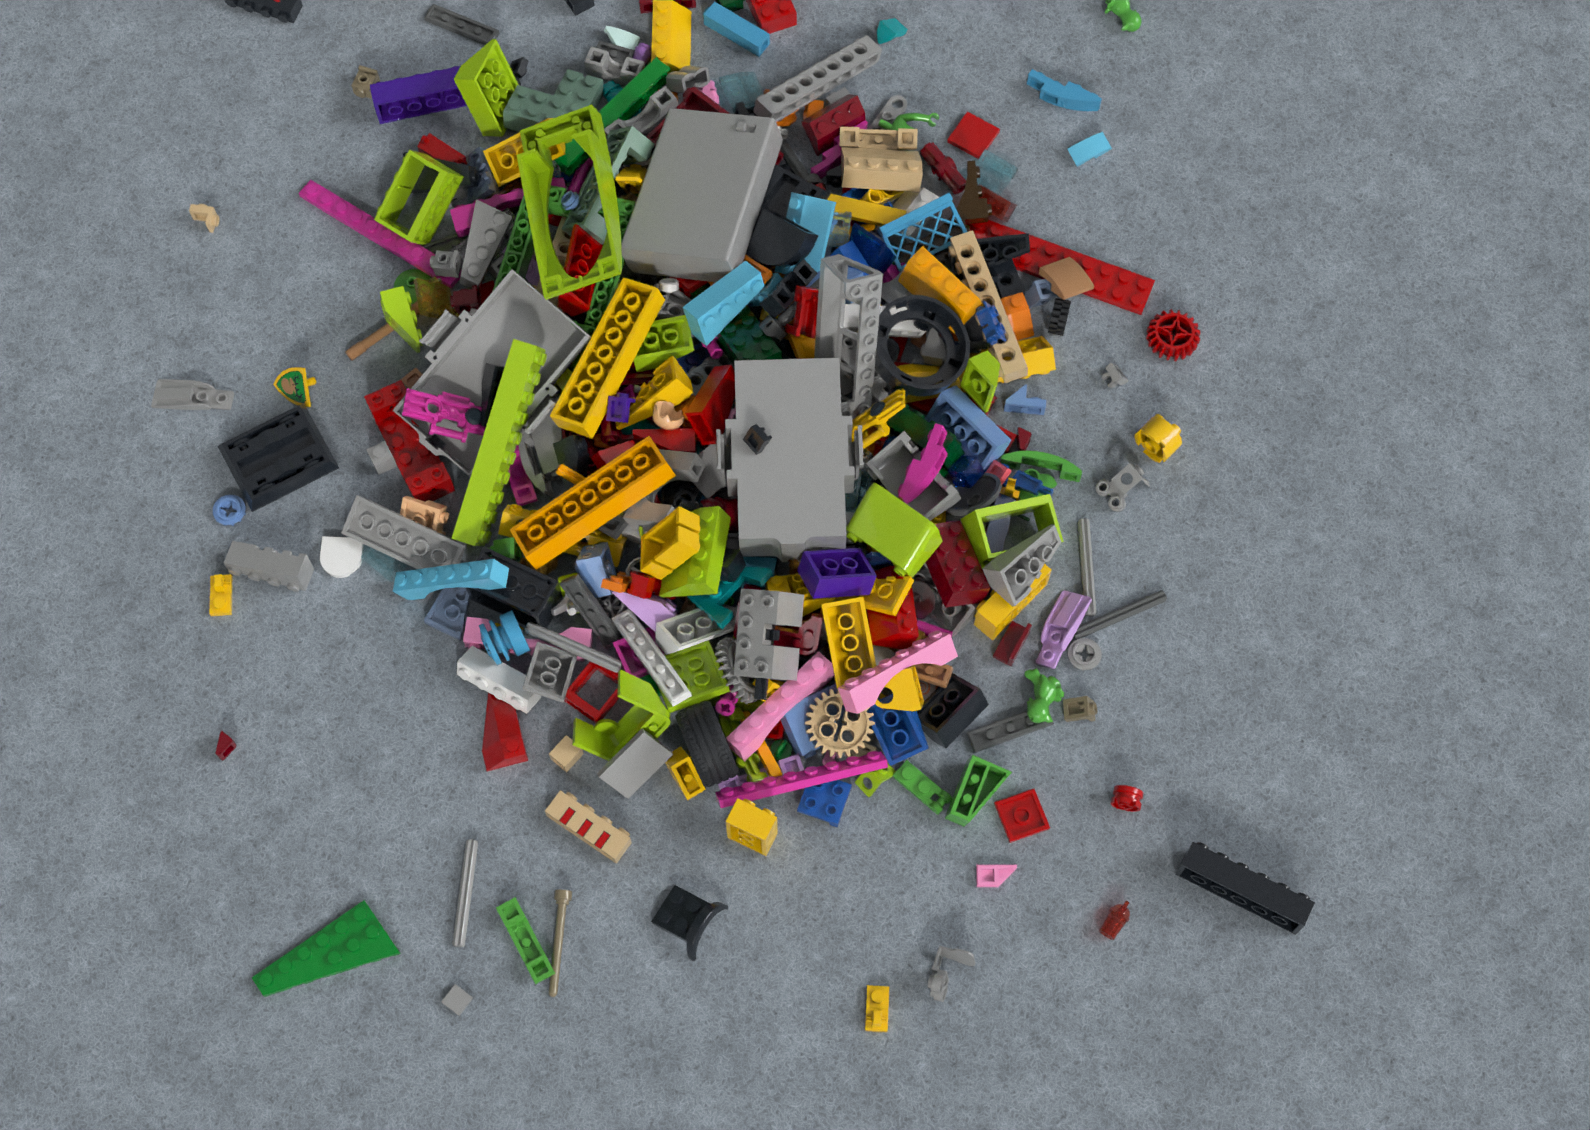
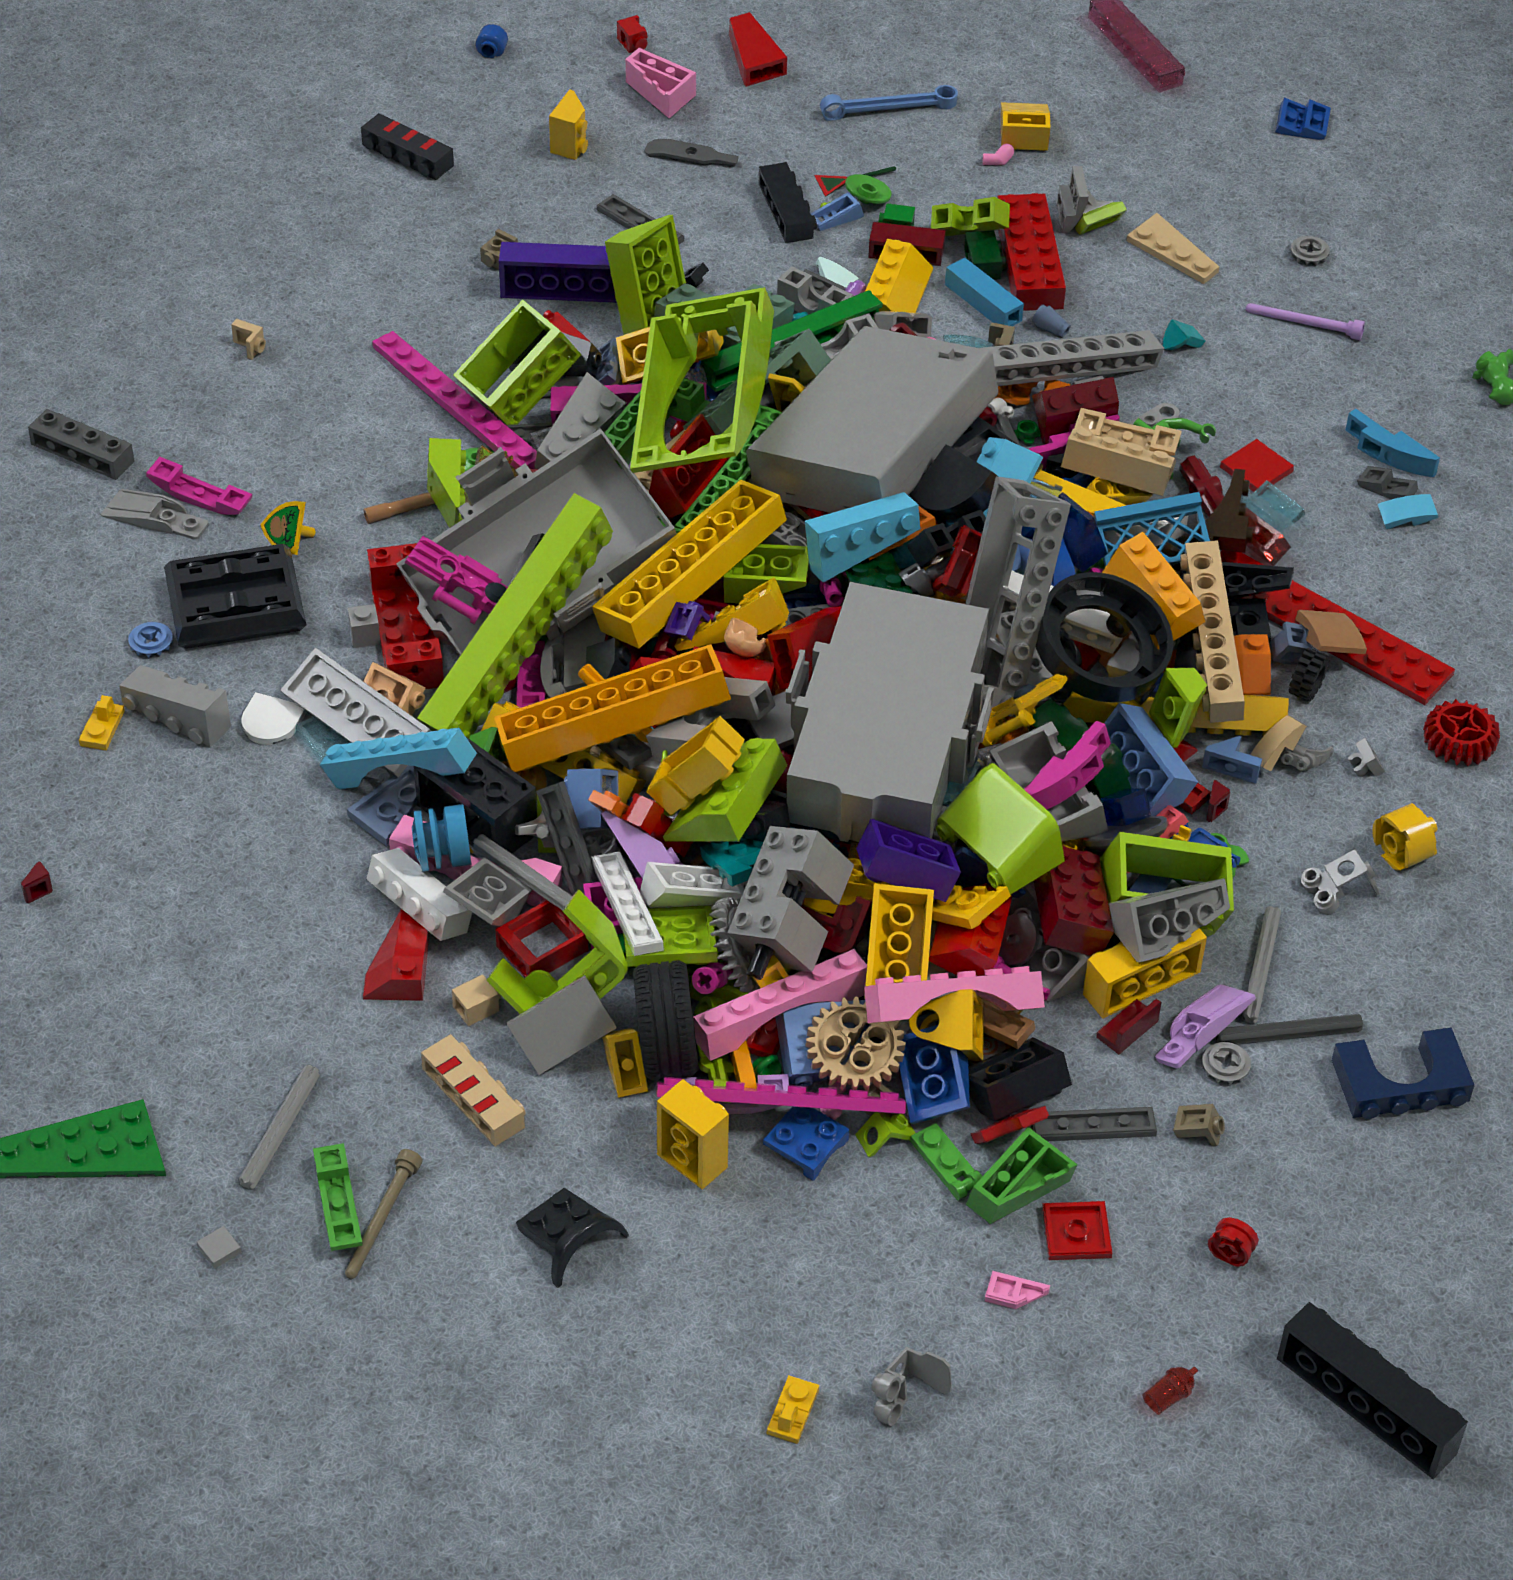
camera: 15 degrees right, 20 degrees down
light grey brick [430,250,463,278] -> none
medium blue plate [561,191,579,210] -> none
white tile [659,278,679,293] -> none
black tile [743,424,772,455] -> none
blue hinge [976,301,1007,345] -> none
bright green slope [1000,451,1082,482] -> none
bright green animal [1024,668,1065,723] -> none
none -> dark grey brick [28,409,135,480]
none -> dark pink slope [146,456,252,515]
none -> red tile [971,1106,1049,1144]
none -> dark tan bracket [988,323,1015,346]
none -> green plate [1014,420,1041,445]
none -> sand blue cone [1032,305,1071,338]
none -> tan slope [1250,715,1307,771]
none -> light grey helmet [1281,744,1334,771]
none -> dark blue arch [1332,1027,1474,1119]
none -> dark grey slope [1357,466,1418,500]

